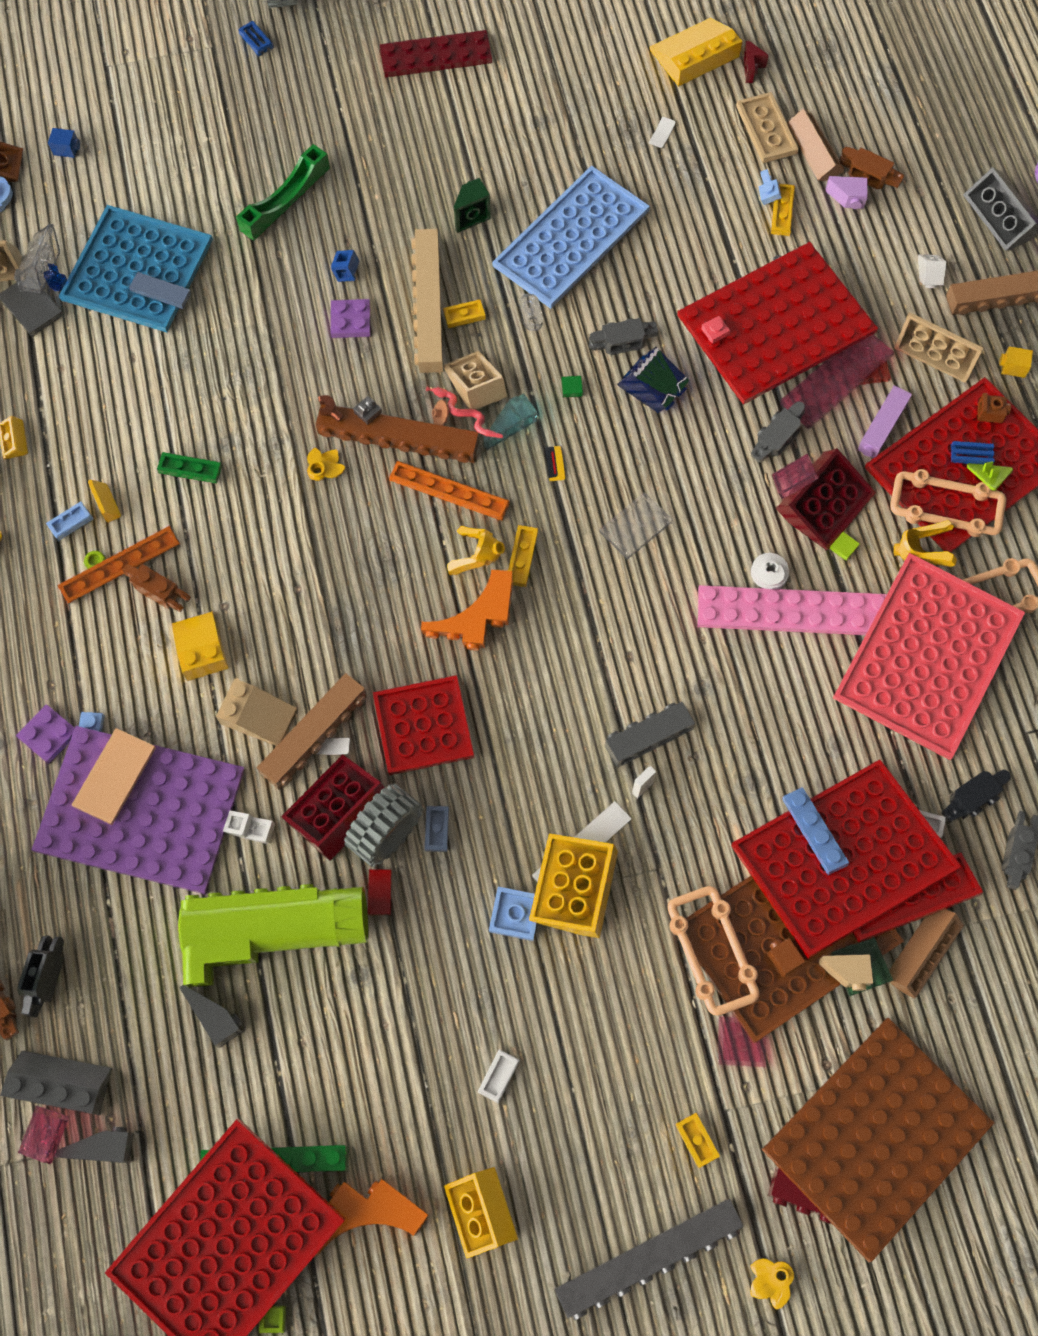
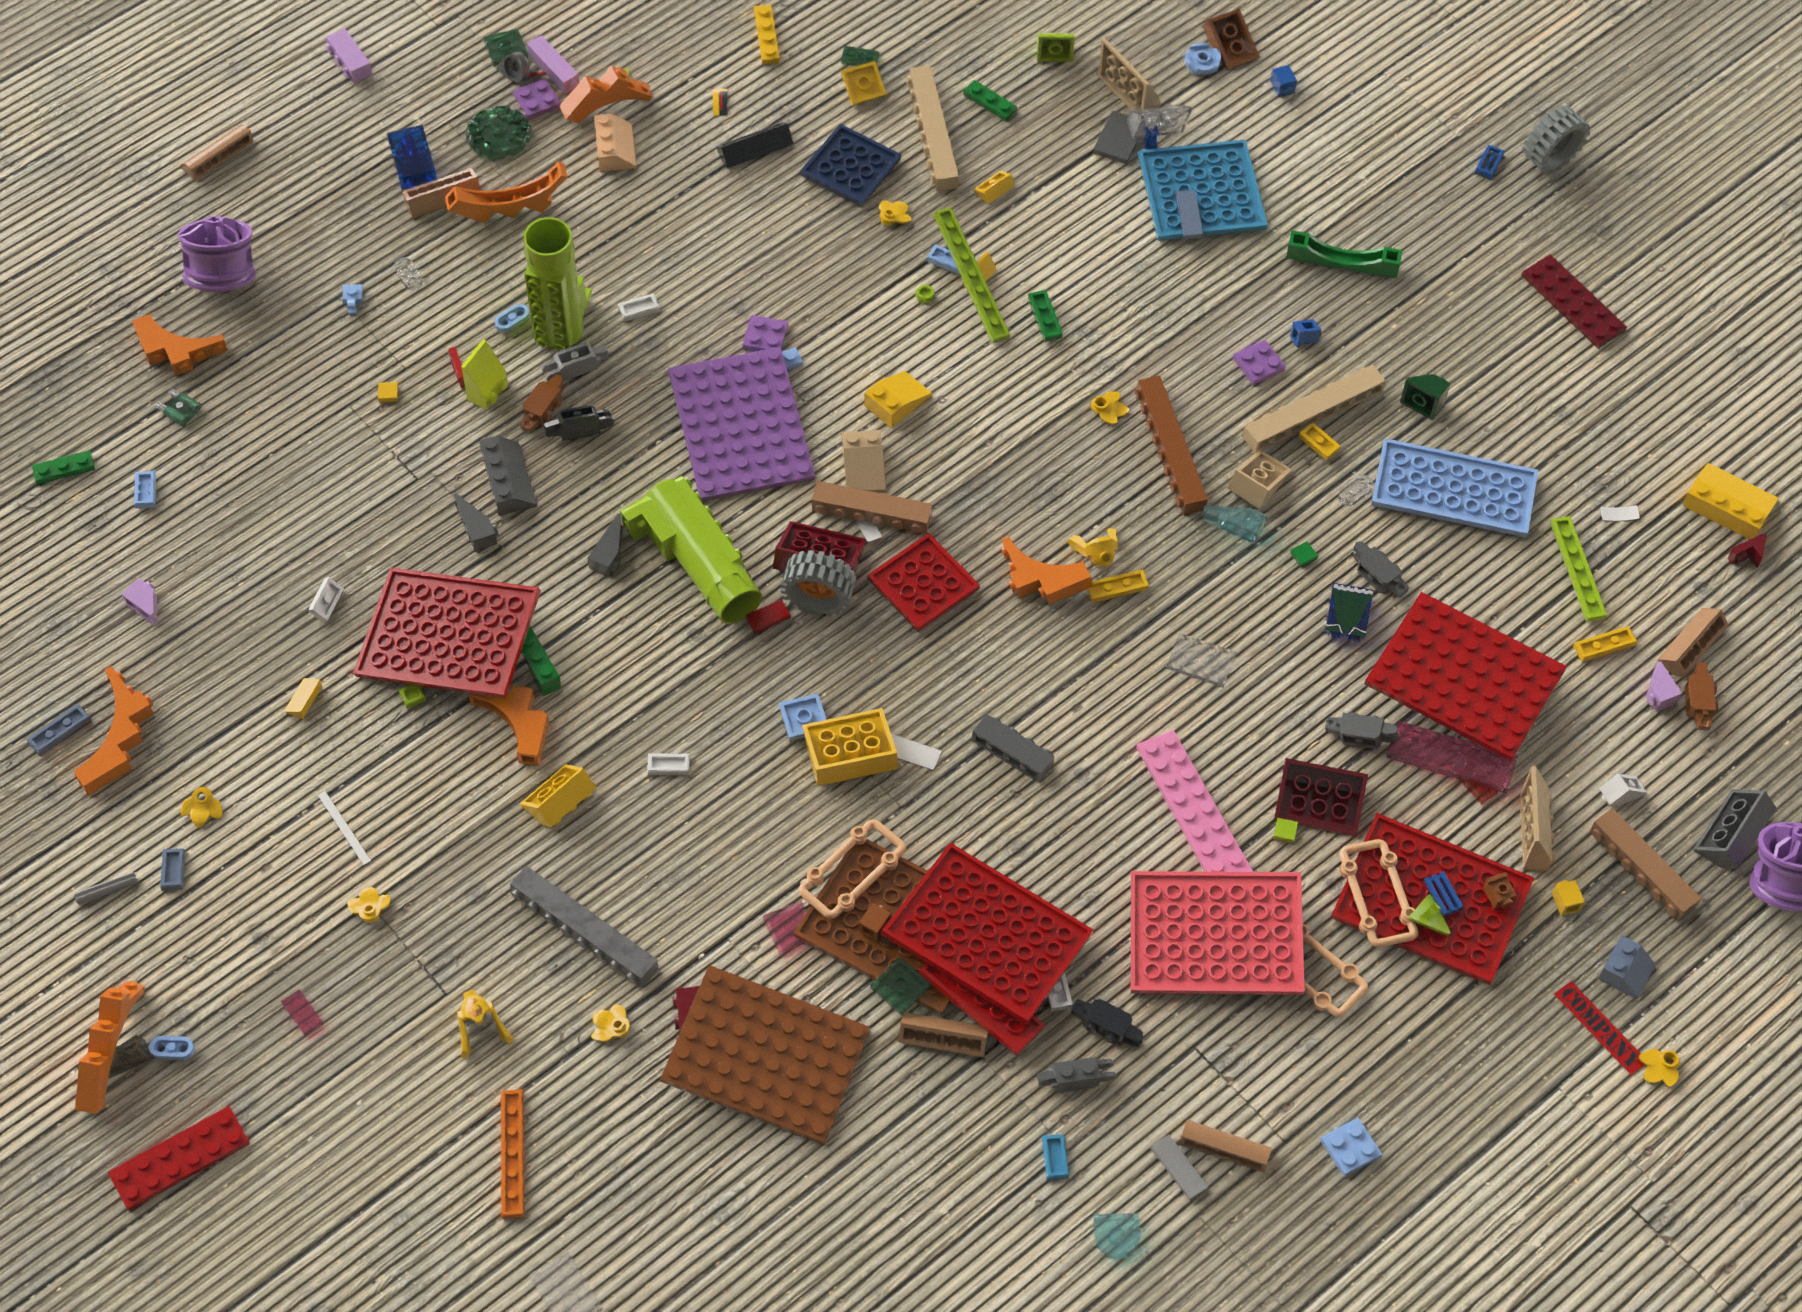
camera: 60 degrees right, 10 degrees down
clear pink tile [18,1106,69,1165] -> none
orange tile [57,526,180,604] -> none
light nougat tile [72,728,156,825] -> none
dark orange hinge [122,564,191,612] -> none
white slope [223,811,276,844] -> none
copper piece [318,395,343,422] -> none
flat silver tile [353,396,382,425] -> none
orange tile [389,461,510,521] -> none
sand blue plate [425,806,449,852] -> none
coral animal [426,387,503,438] -> none
nougat piece [432,400,449,426] -> none
sticker [545,446,565,481] -> none
white tile [632,766,656,799] -> none
yellow plate [675,1113,720,1169] -> none
coral plate [701,316,730,344] -> none
tan plate [736,92,798,163] -> none
white piece [751,552,789,589] -> none
light blue plate [758,169,782,205] -> none
clear pink tile [772,454,818,499] -> none
medium blue plate [782,787,849,875] -> none
tan slope [819,955,873,991] -> none
lavender brick [858,385,912,458] -> none
yellow piece [893,520,957,567] -> none
none -> lime tile [933,207,1011,343]
none -> lime plate [1550,516,1607,622]

